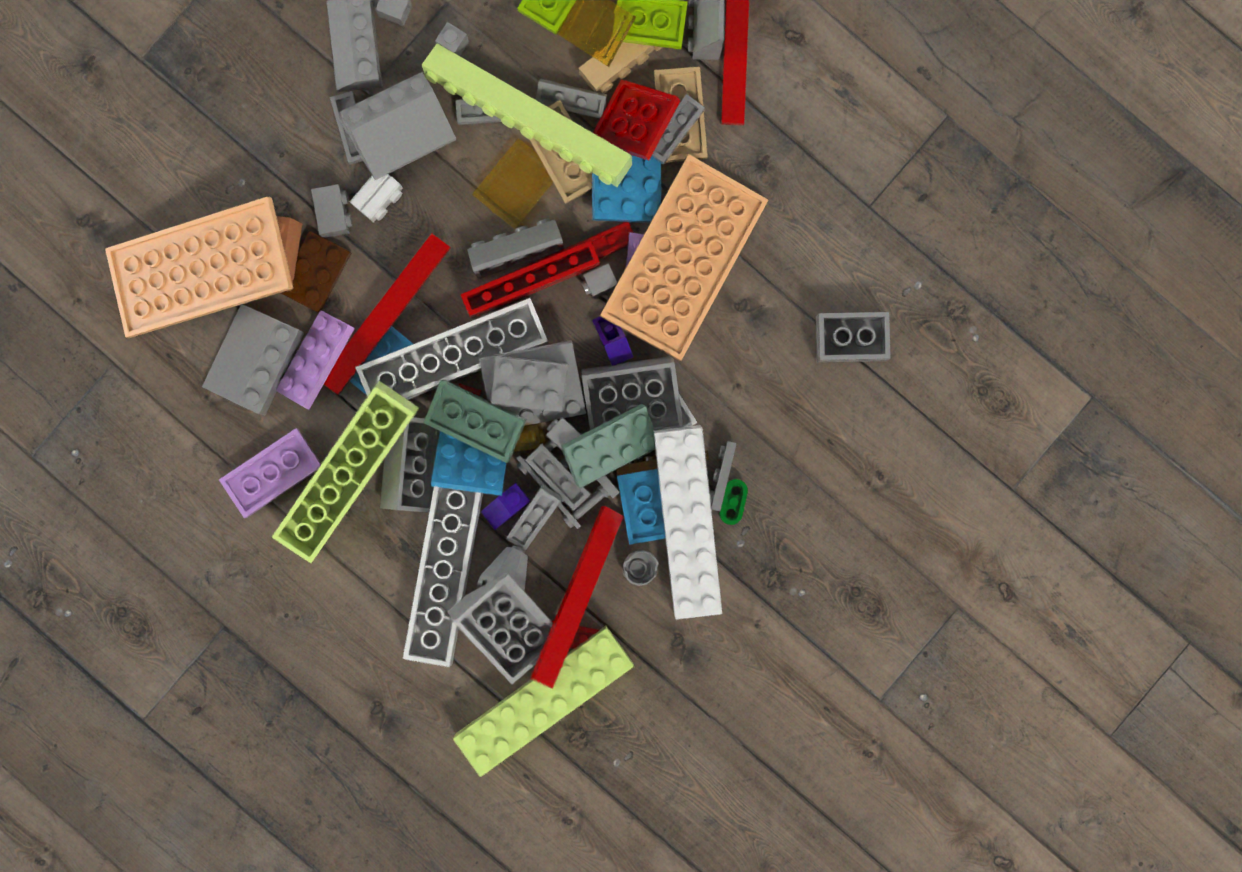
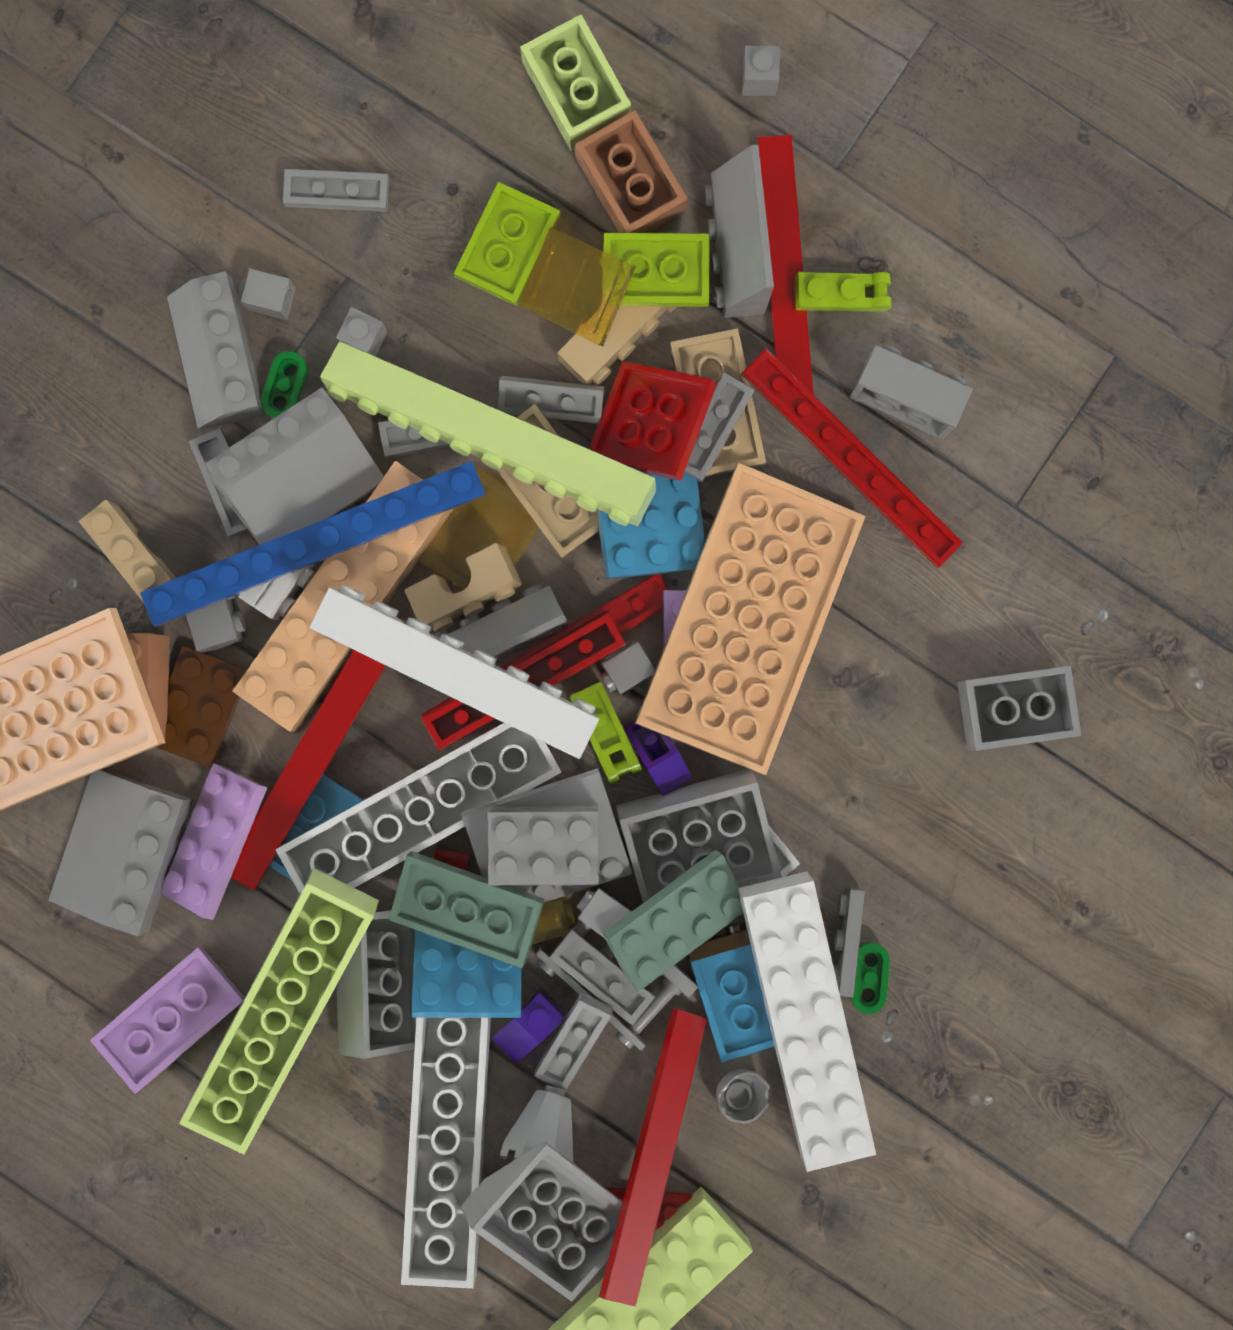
camera: 10 degrees left, 0 degrees up
none -> tan arch [78,499,176,603]
none -> blue plate [140,461,486,627]
none -> light nougat brick [232,461,455,732]
none -> green plate [261,351,308,419]
none -> white brick [310,584,599,759]
none -> tan arch [404,543,523,632]
none -> lime plate [569,682,642,785]
none -> red tile [740,348,963,568]
none -> lime plate [794,272,892,312]
none -> light grey brick [849,345,973,440]

